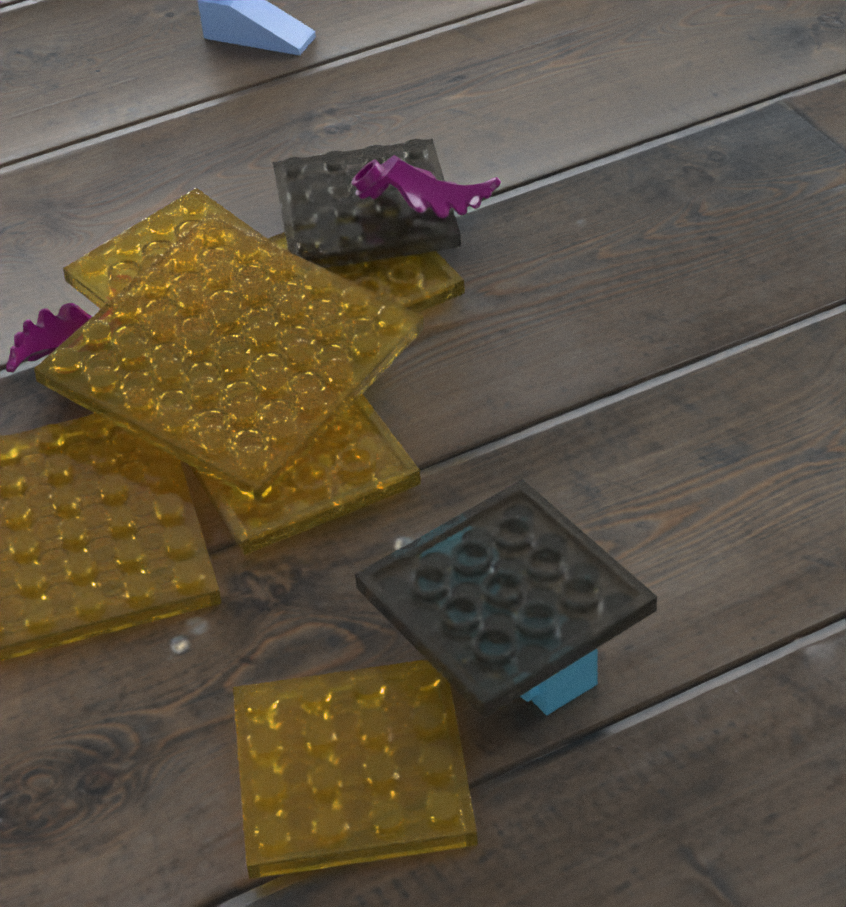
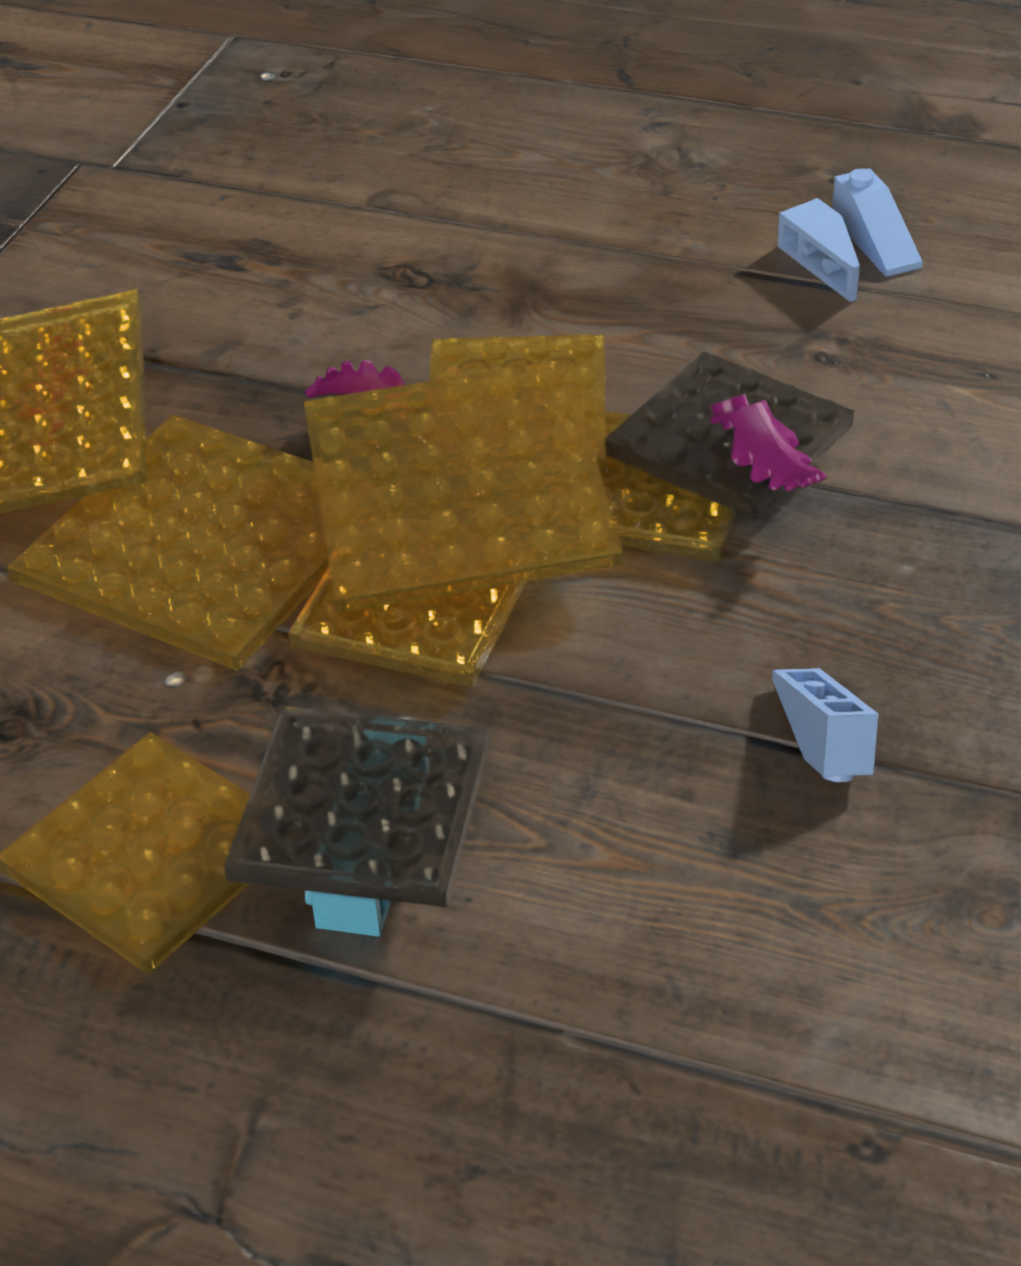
camera: 45 degrees right, 0 degrees up
none -> light blue slope [772,668,879,782]
none -> light blue slope [777,198,860,302]

